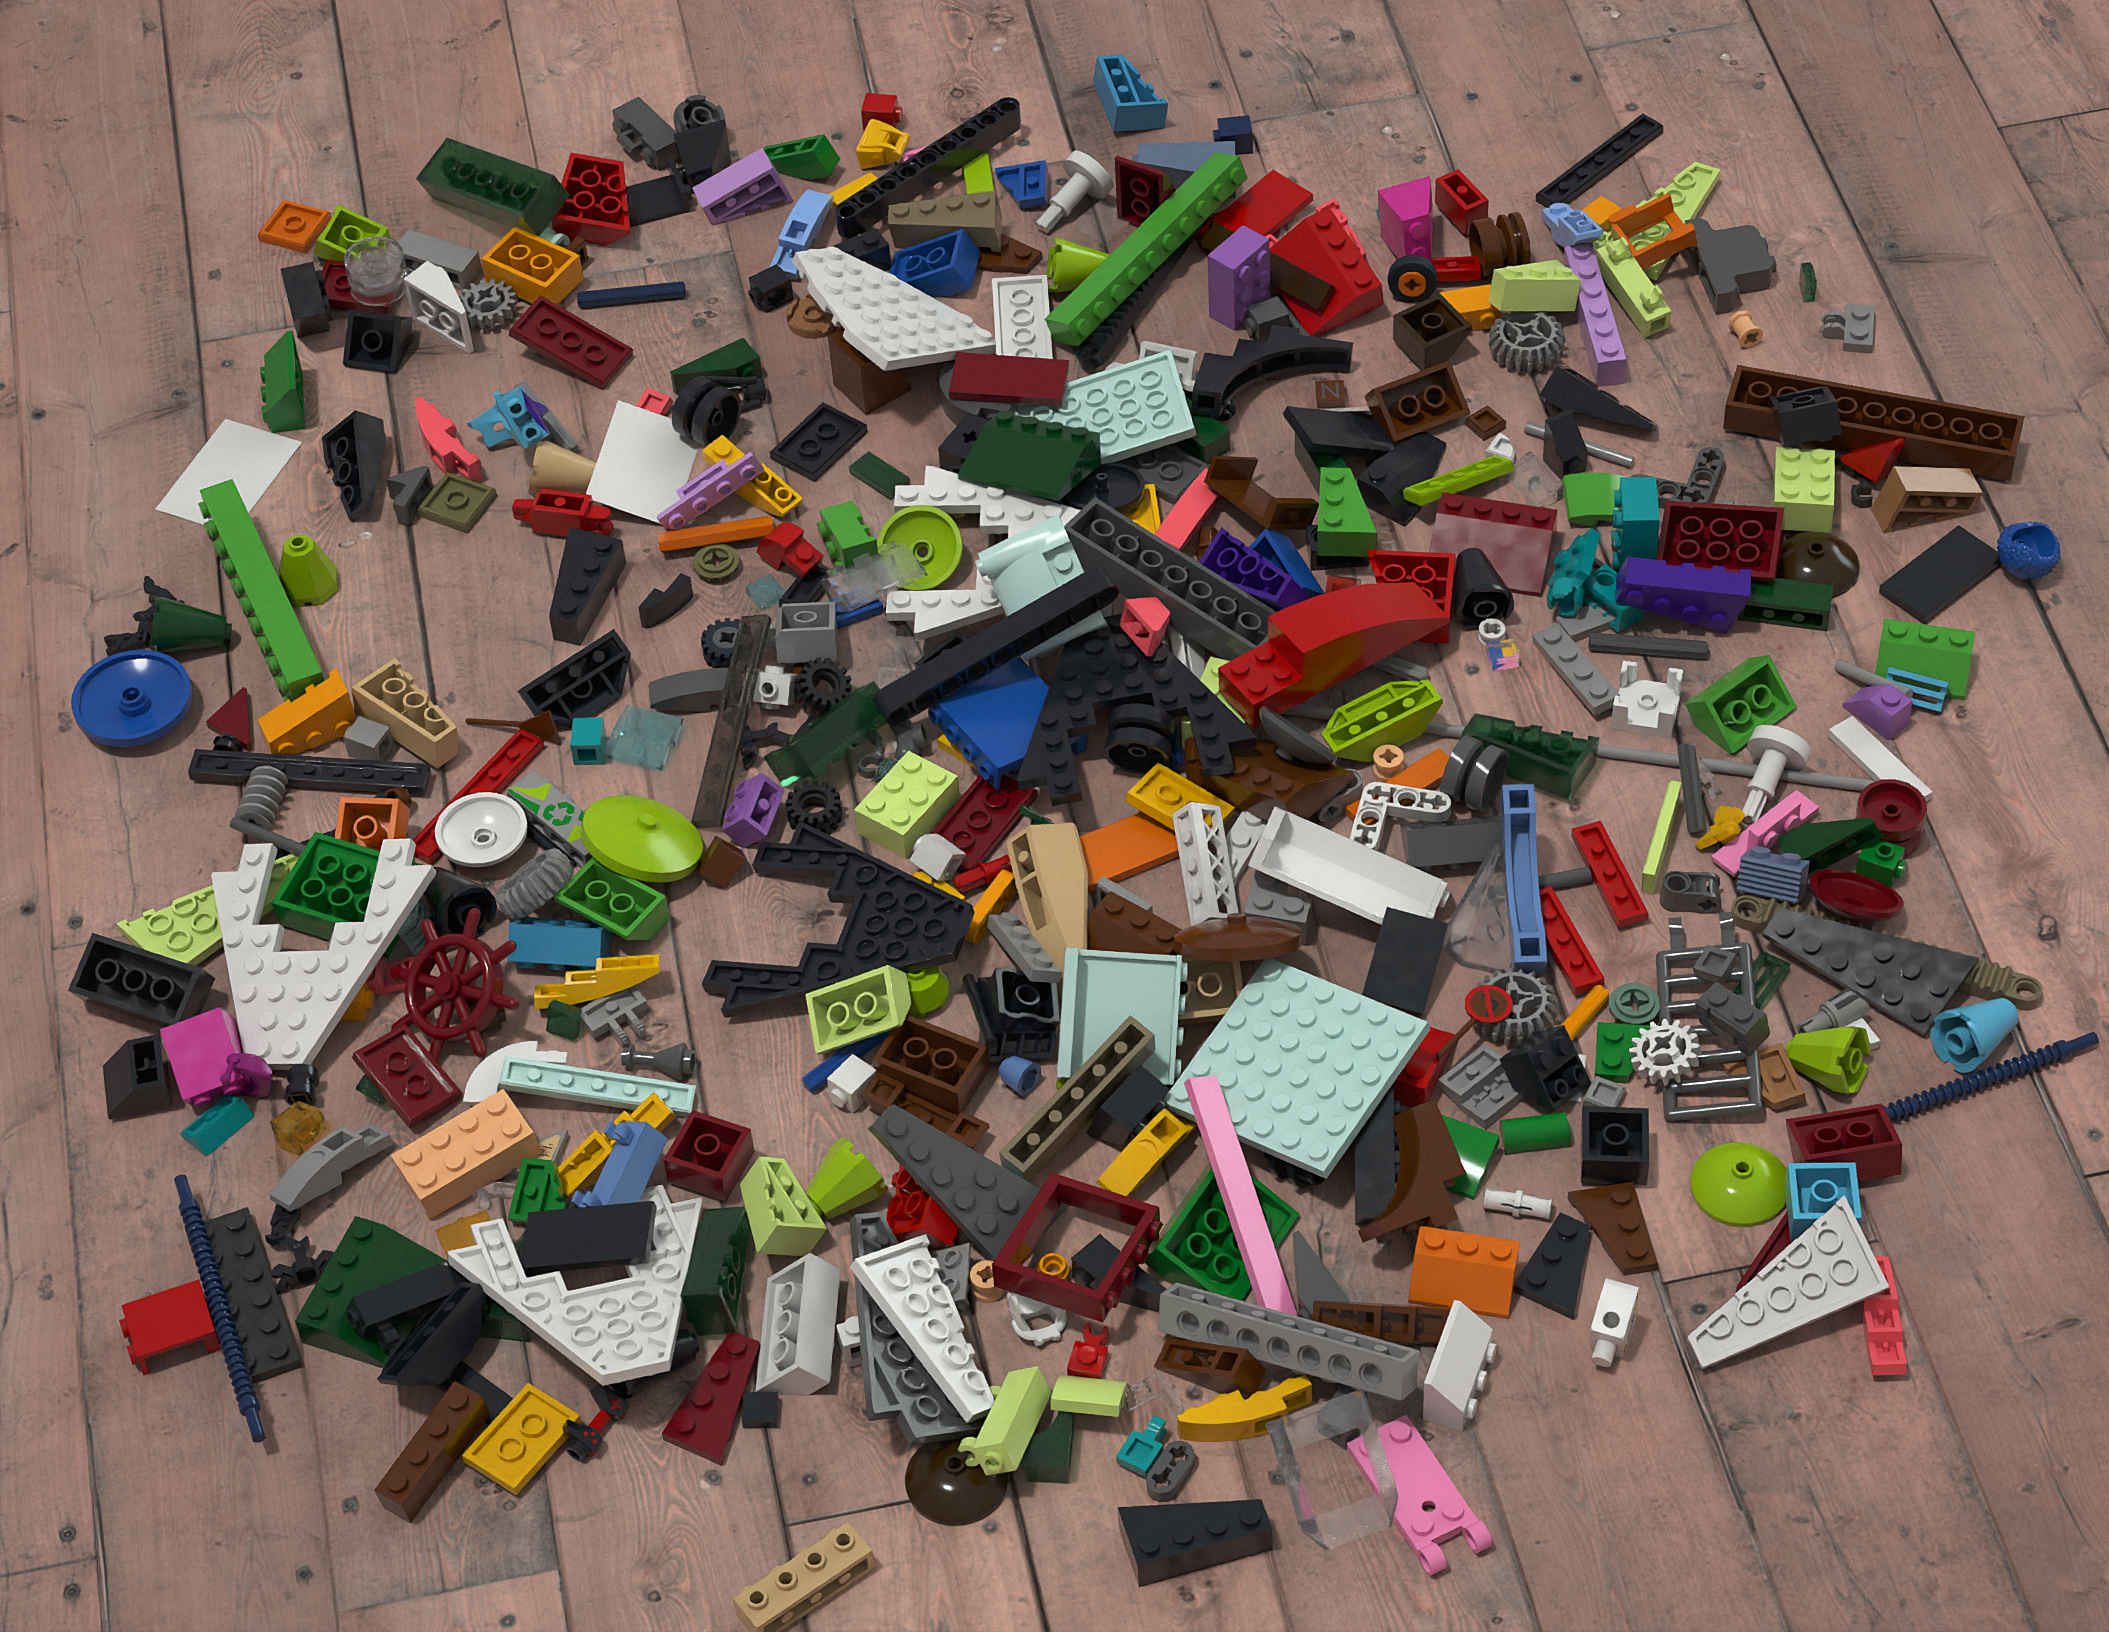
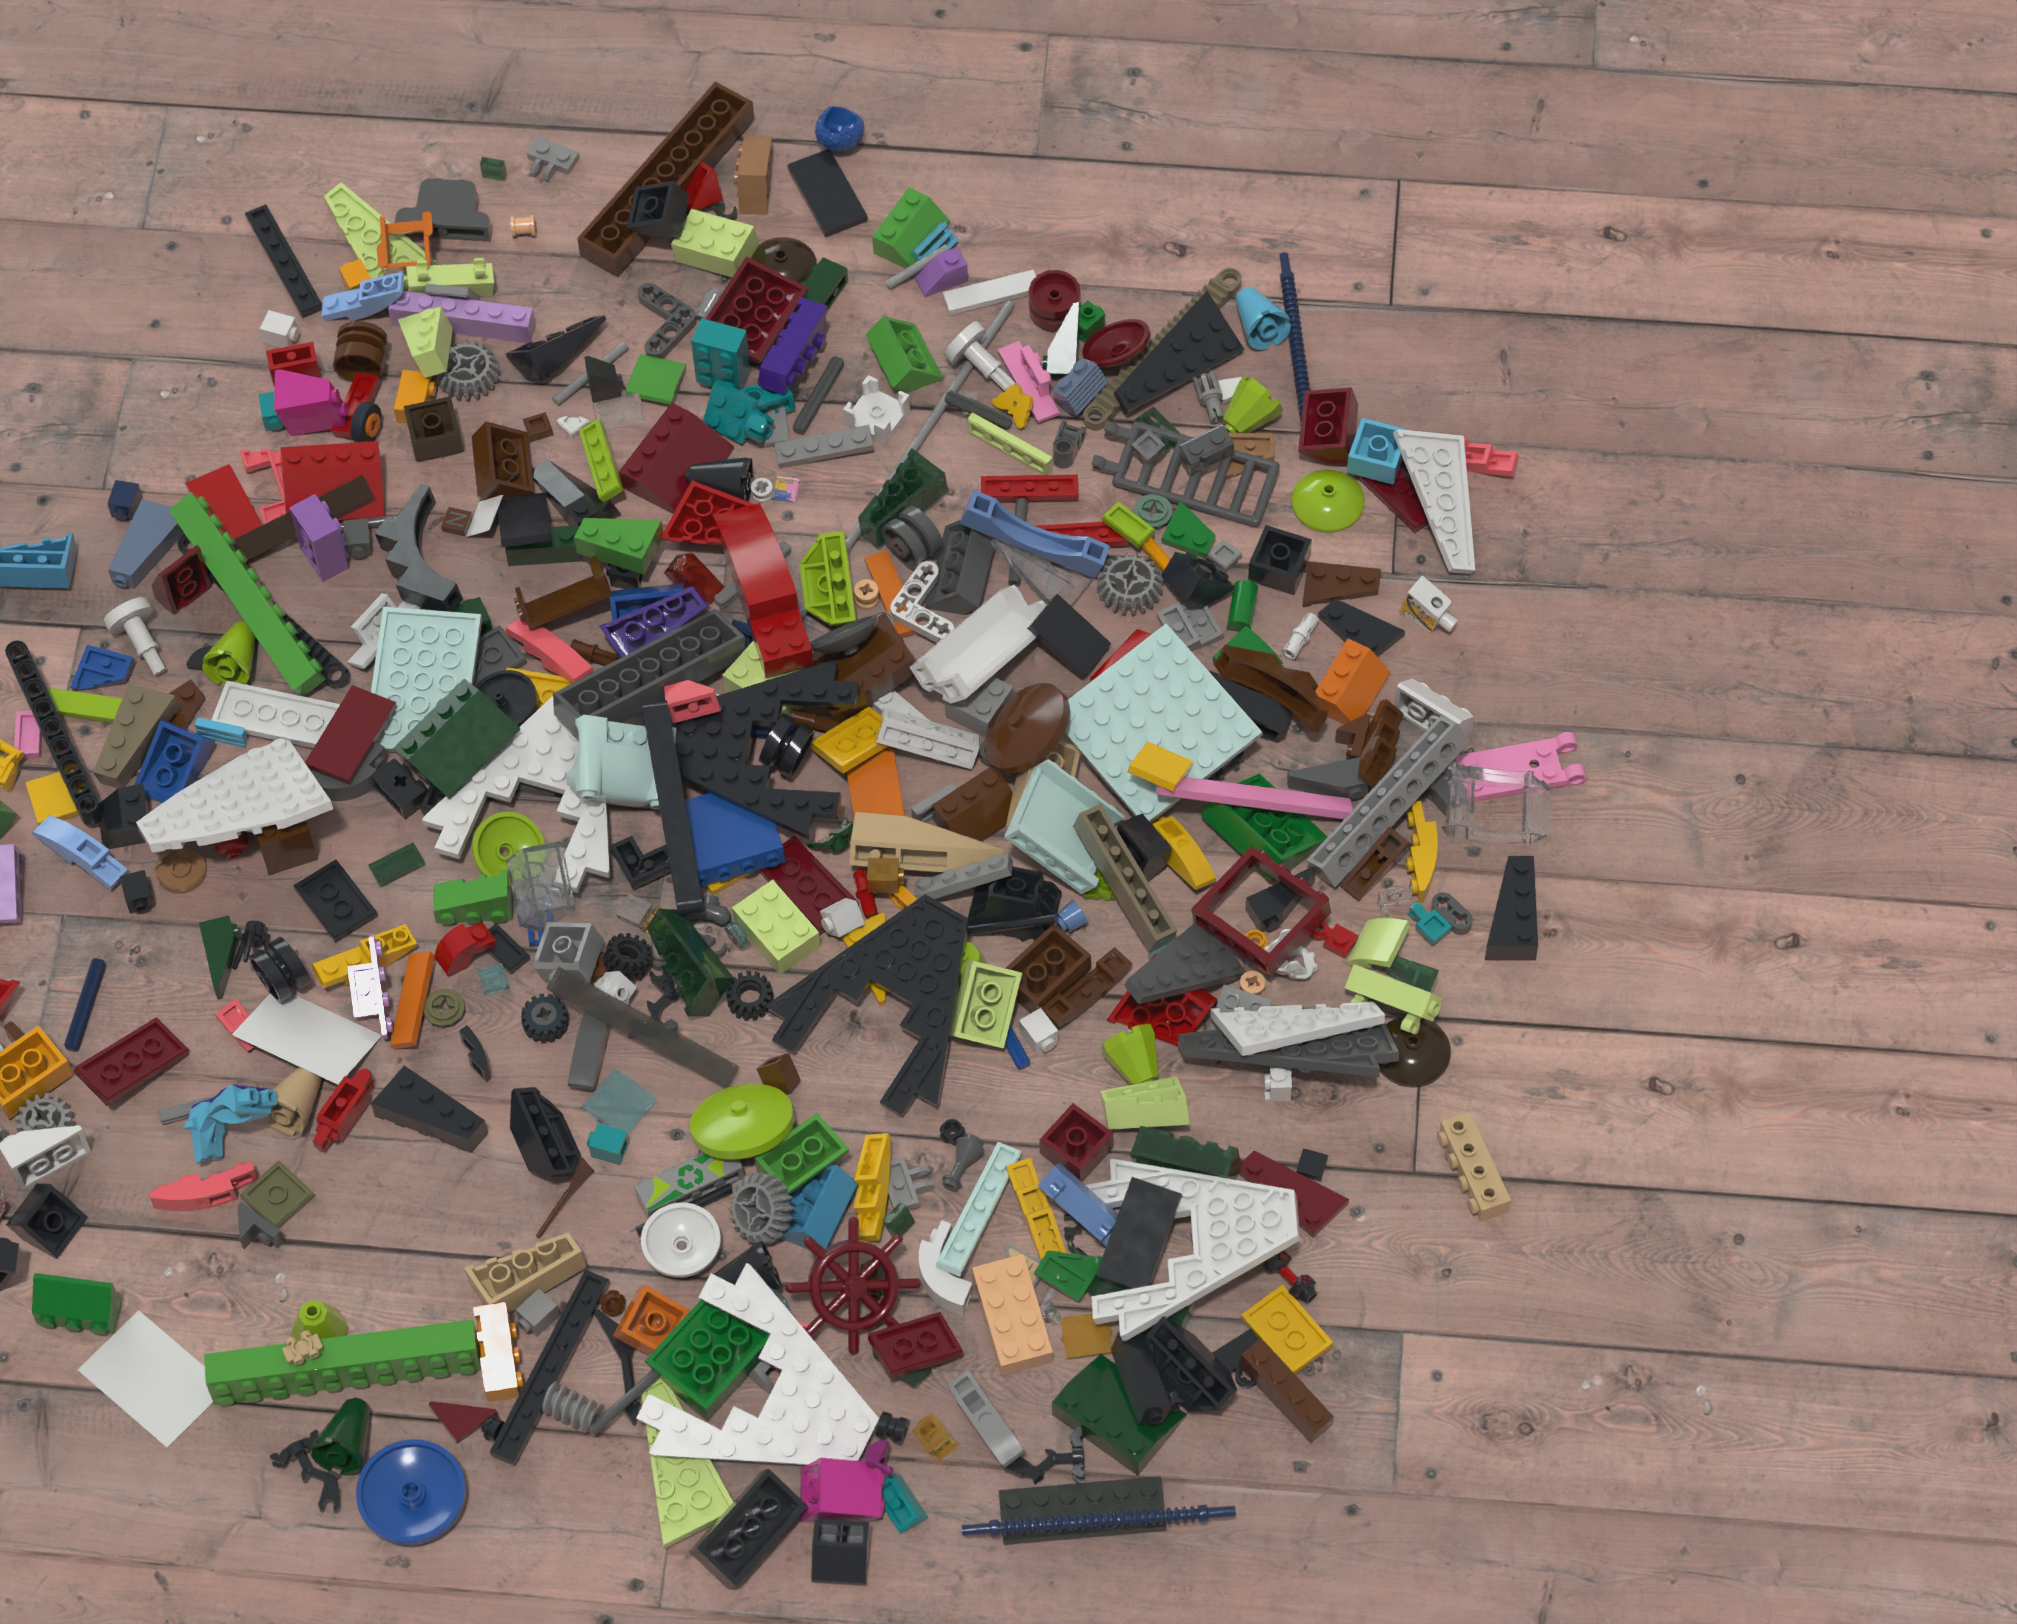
camera: 75 degrees left, 10 degrees up
red panel [119,1279,221,1375] -> none
black wedge [322,410,386,521] -> none
red tile [413,729,545,865] -> none
medium lavender brick [722,773,785,848] -> none
white slope [755,1253,840,1395] -> none
piece [1436,985,1513,1059] -> none
white gear [1629,1019,1702,1086] -> none
none -> medium azure tile [194,718,248,748]
none -> white brick [260,310,299,348]
none -> tan piece [282,1330,323,1365]
none -> light grey tile [425,283,480,301]
none -> pearl gold brick [867,858,904,893]
none -> black plate [940,1119,965,1144]
none -> lime tile [1102,501,1155,549]
none -> yellow tile [1127,741,1193,792]
none -> reddish brown slope [1335,714,1371,759]

